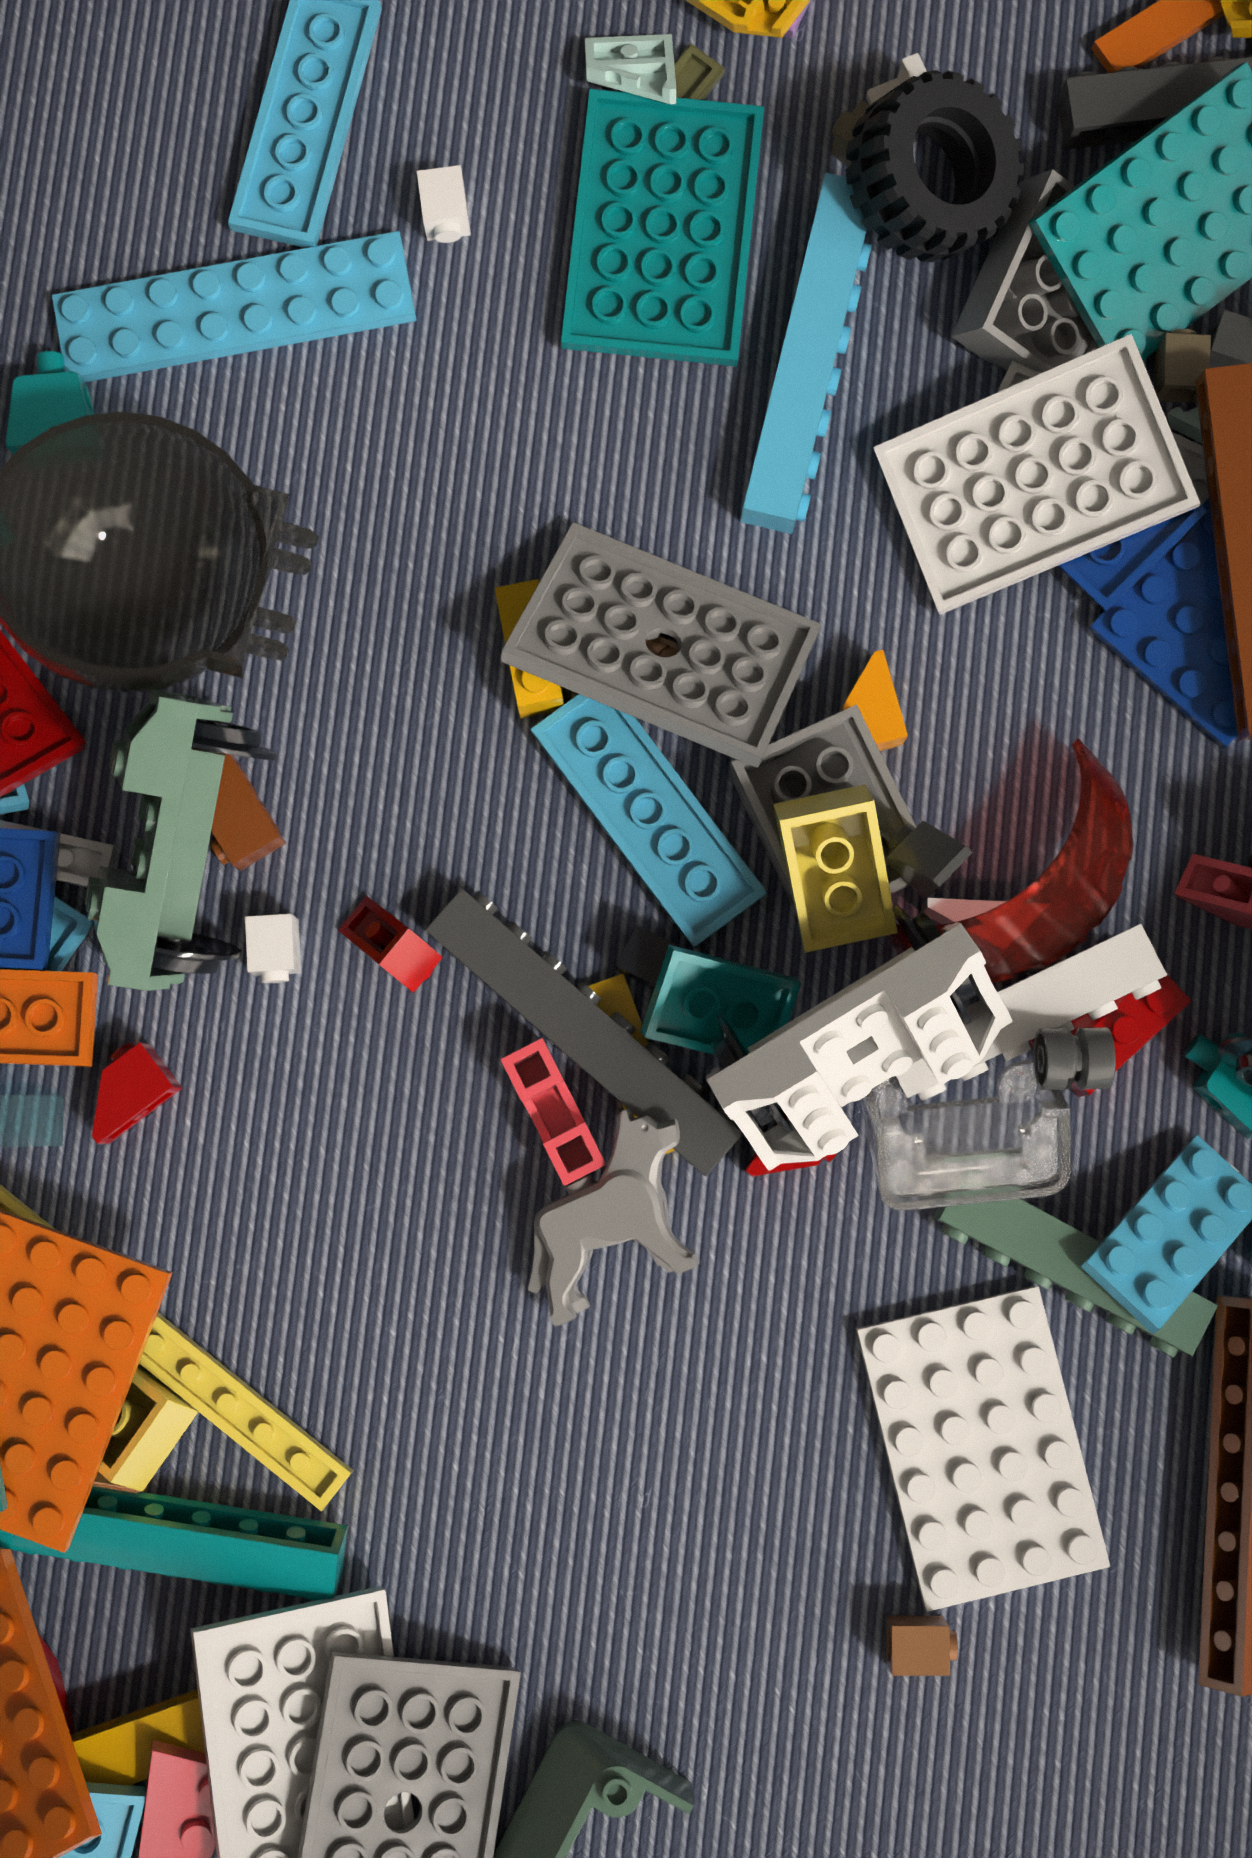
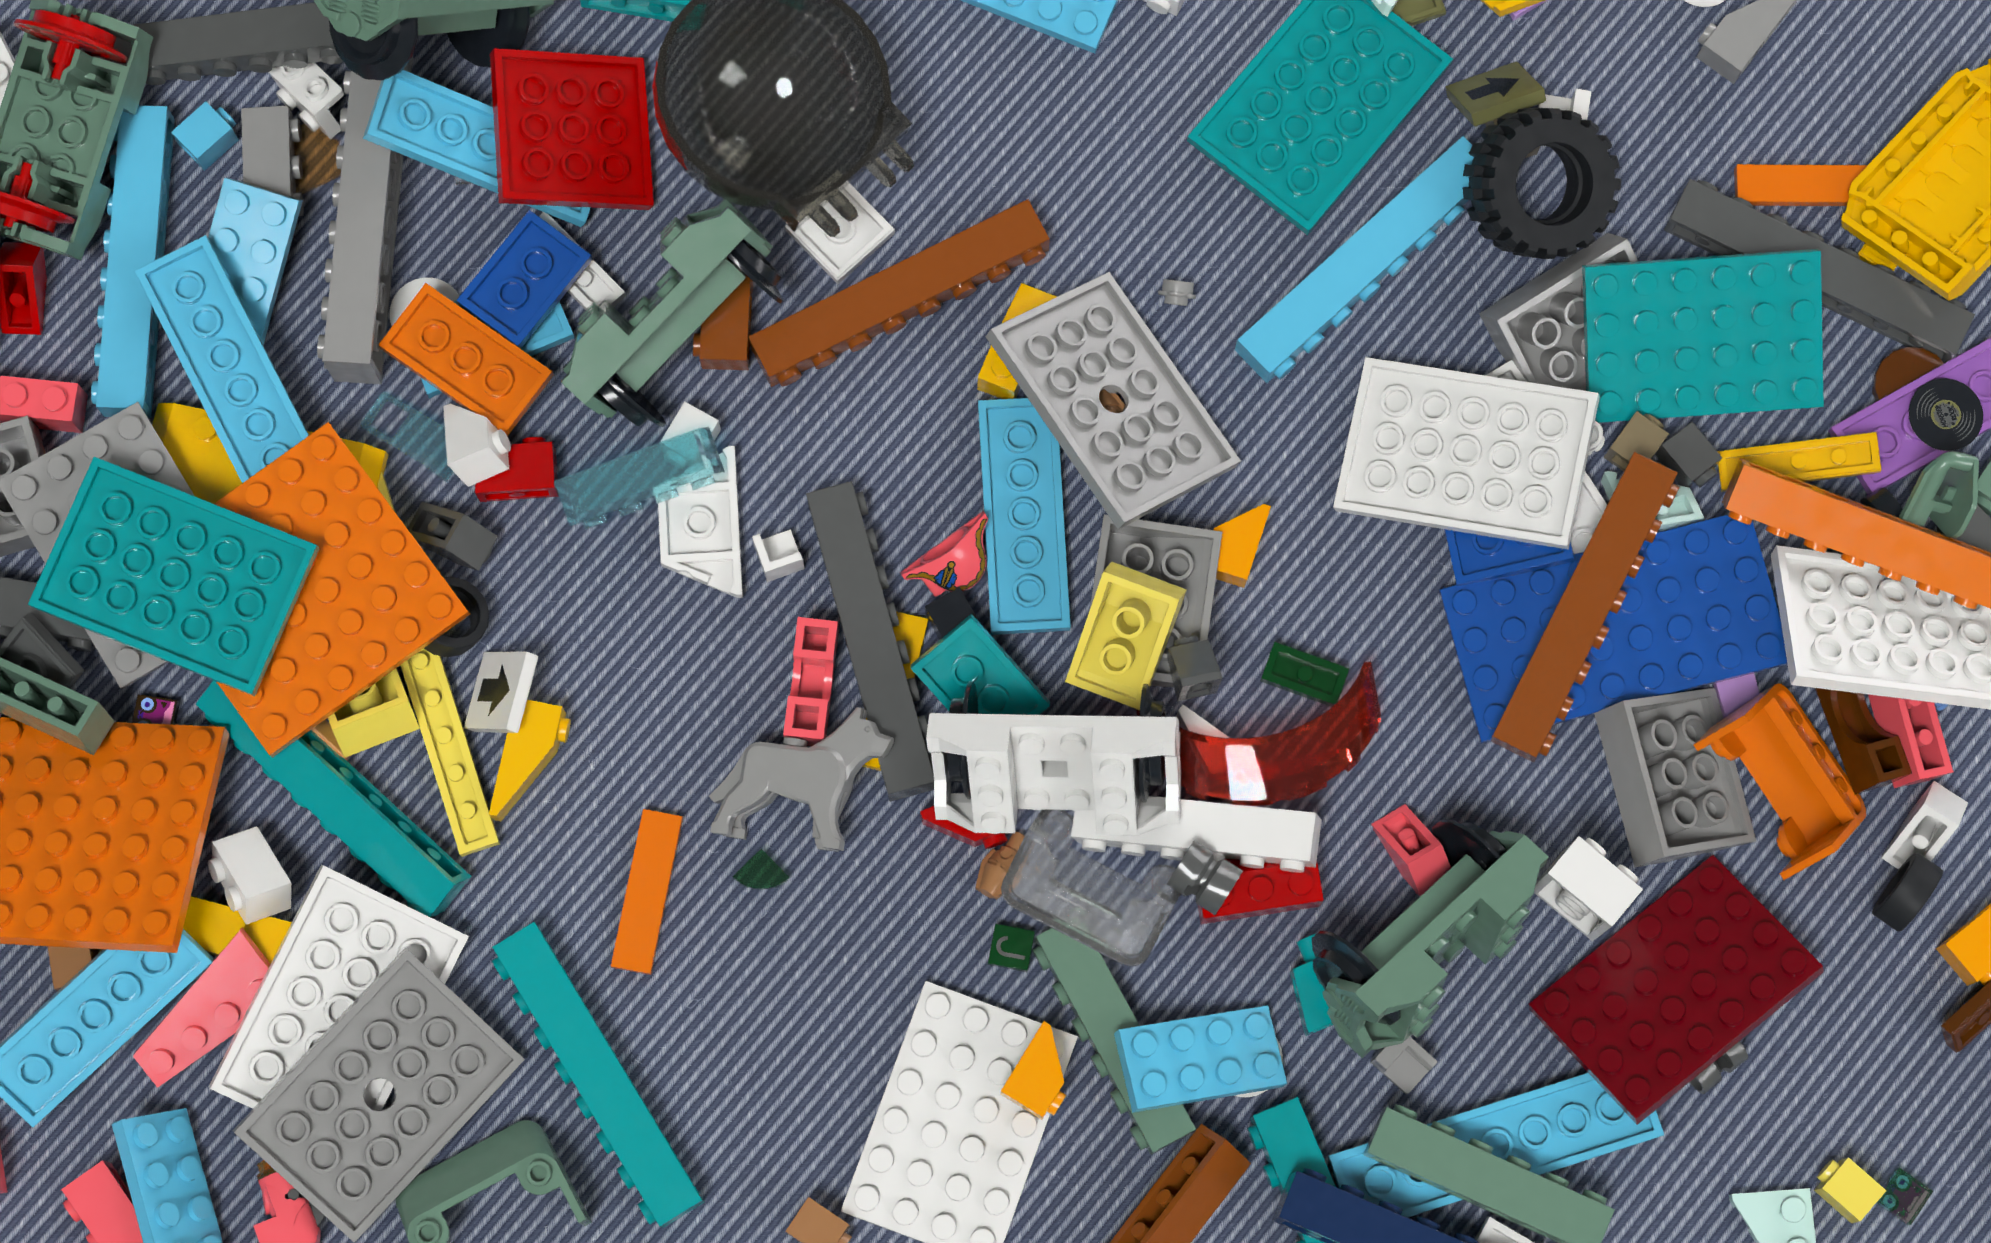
camera: 30 degrees right, 5 degrees down
red slope [338,895,443,993] -> none
none -> white brick [208,826,292,925]
none -> dark grey slope [407,502,498,571]
none -> black tyre [424,577,489,657]
none -> white slope [443,403,511,487]
none -> white tile [464,652,538,733]
none -> yellow slope [489,700,571,822]
none -> teal brick [491,922,705,1228]
none -> clear light blue brick [554,427,725,530]
none -> orange tile [611,809,683,975]
none -> white wing [657,446,743,598]
none -> clear green tile [732,849,790,890]
none -> dark orange brick [748,199,1050,387]
none -> white panel [752,529,805,582]
none -> white tile [785,175,895,284]
none -> coral hat [900,511,988,597]
none -> medium nougat piece [975,831,1027,900]
none -> dark green tile [988,924,1035,972]
none -> light orange slope [1000,1021,1066,1120]
none -> light grey plate [1158,279,1196,306]
none -> dark green plate [1260,642,1350,708]
none -> olive tile [1445,61,1546,127]

